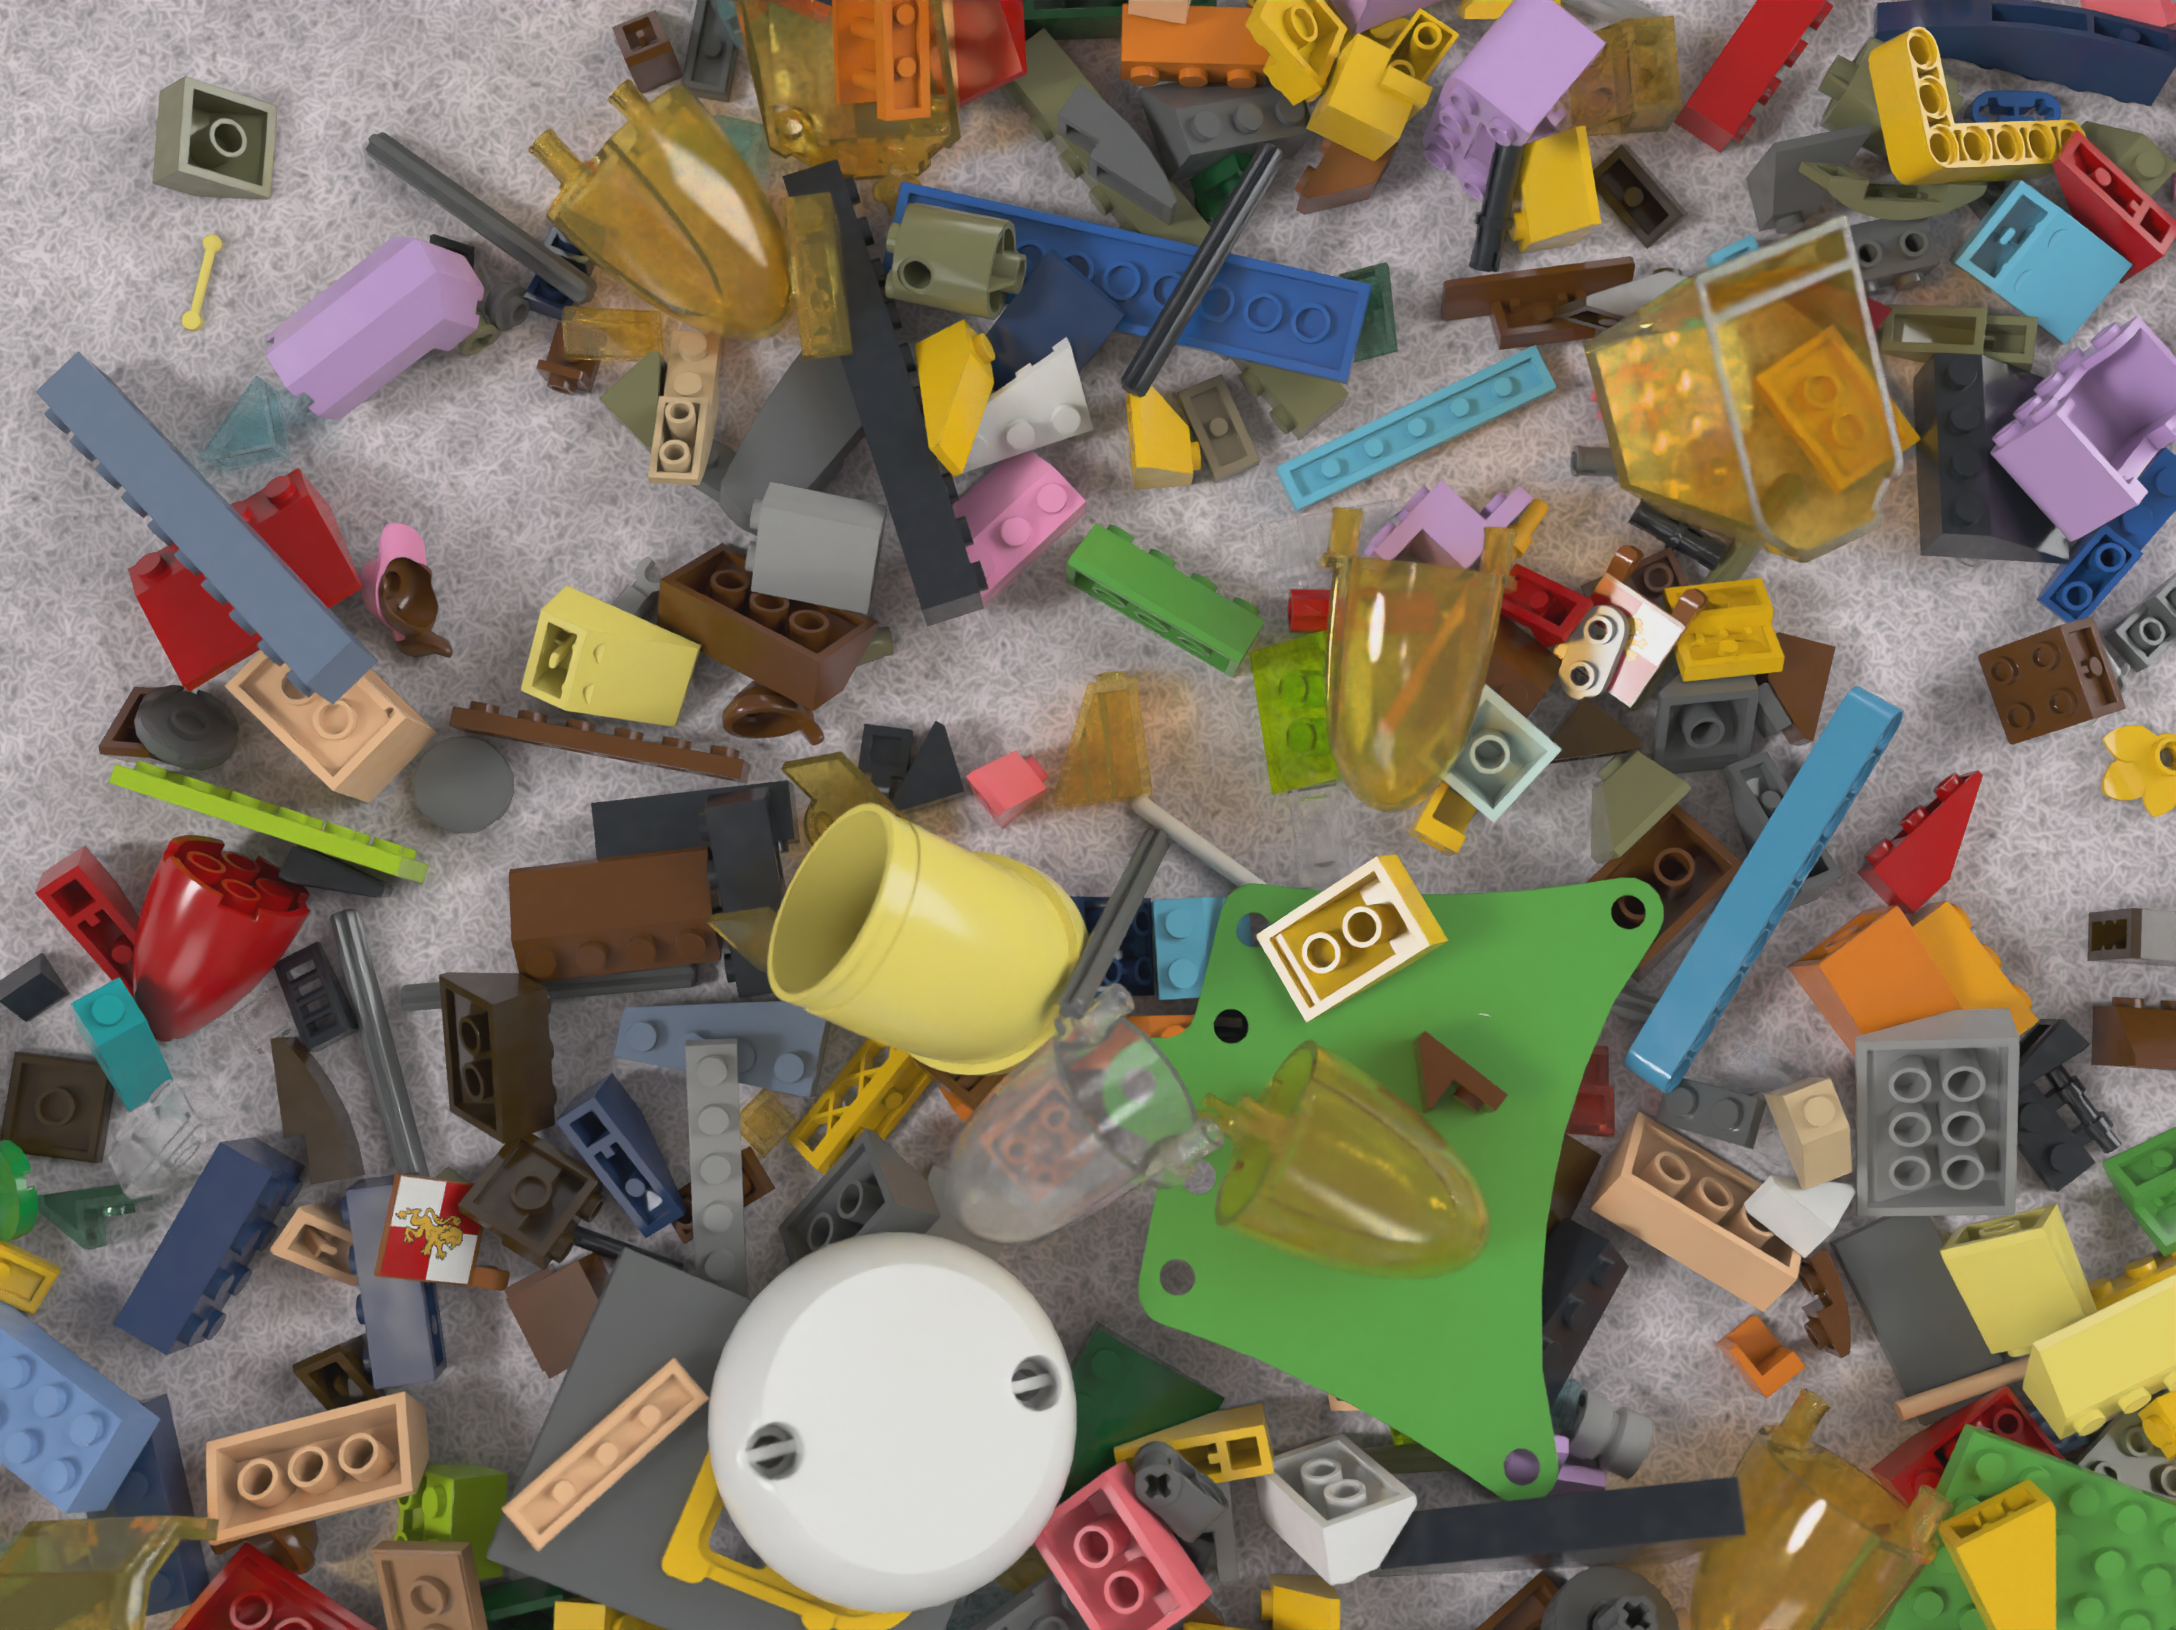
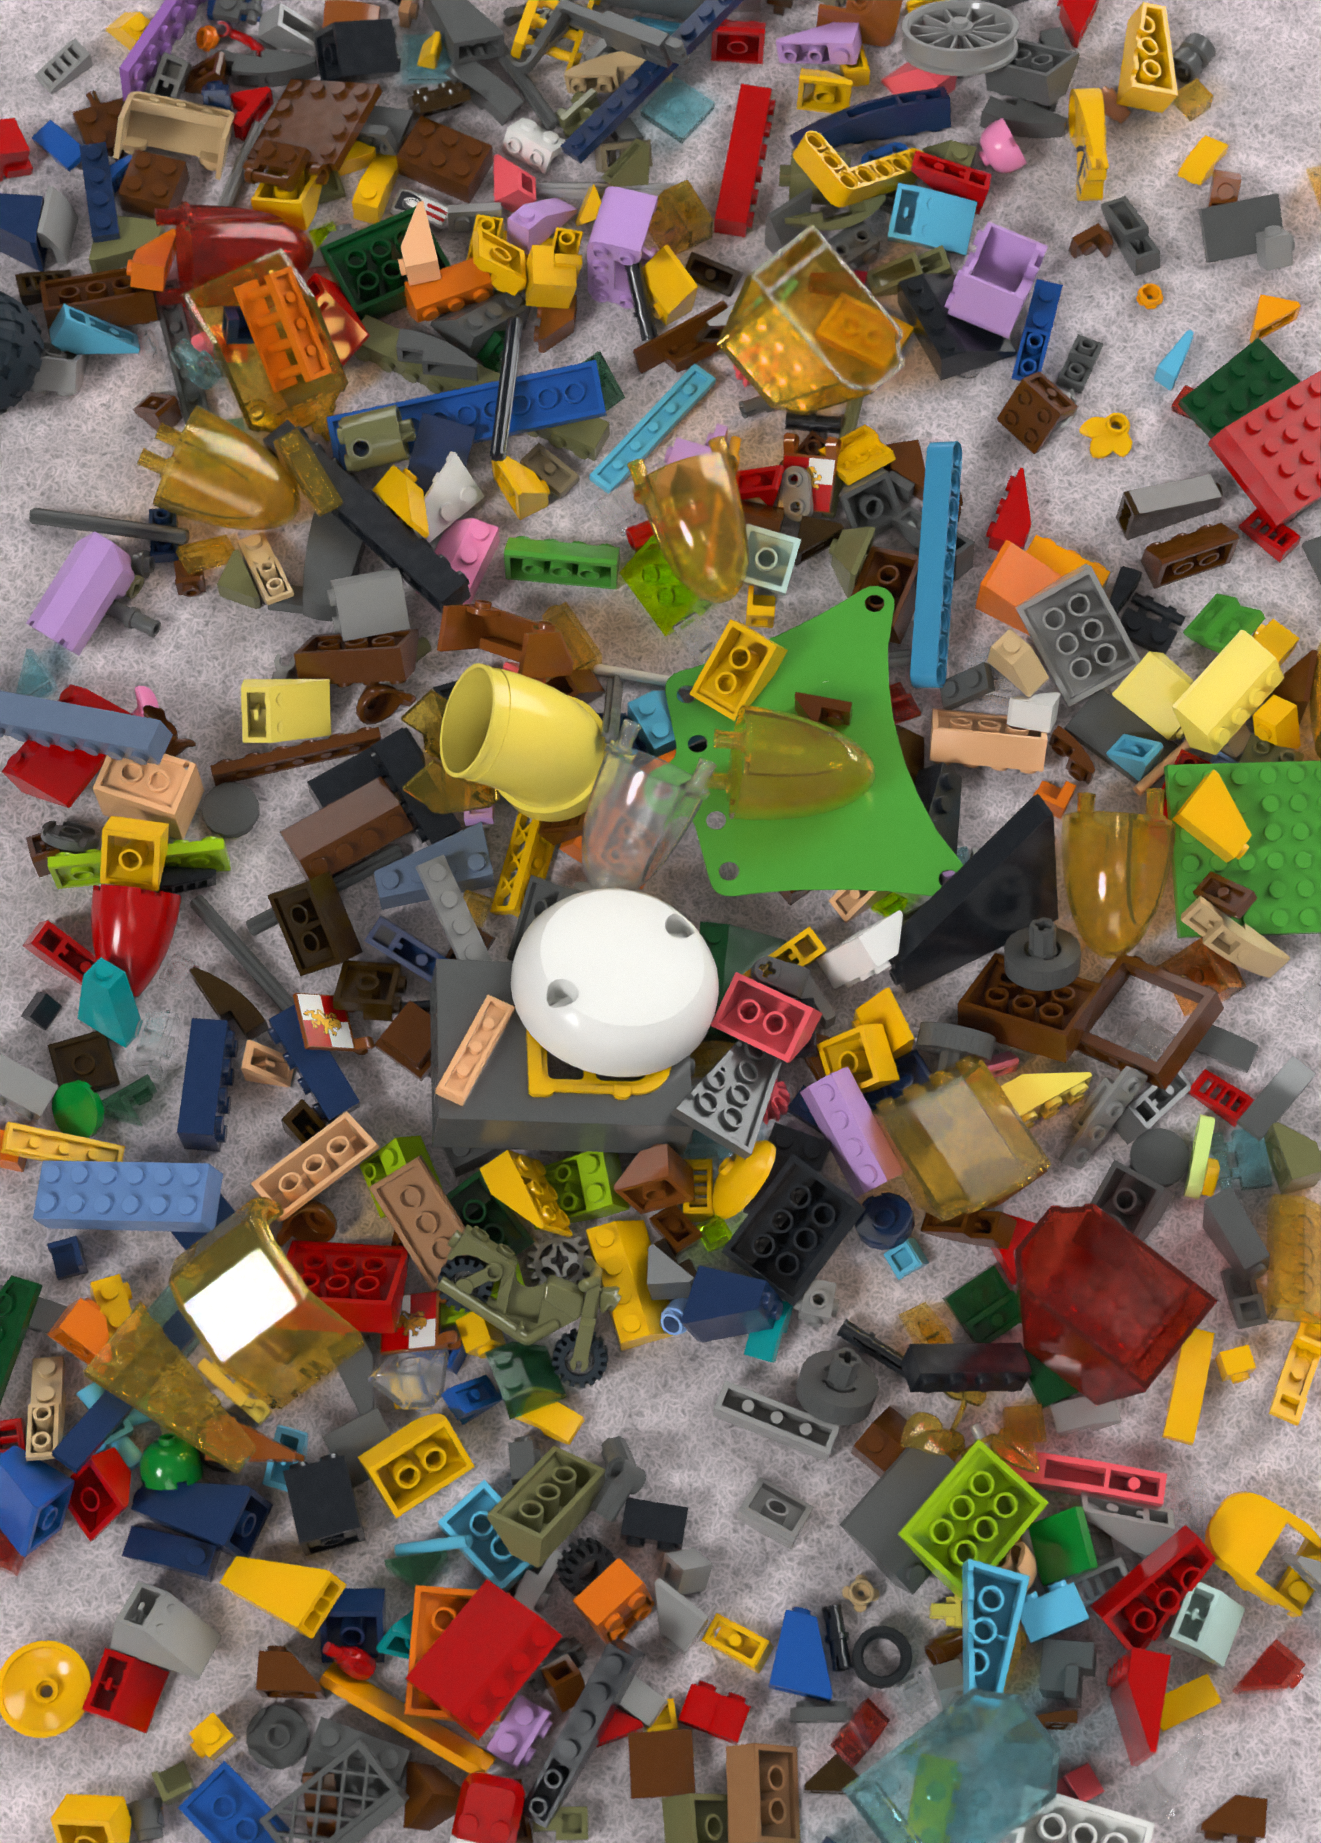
camera: 20 degrees left, 15 degrees down
black slope [274,941,359,1052] -> none
none -> yellow slope [100,816,169,891]
none -> dark grey pin [106,599,161,638]
none -> dark orange windscreen [437,600,574,679]
none -> reddish brown slope [544,669,605,704]
none -> medium azure slope [1106,734,1164,781]

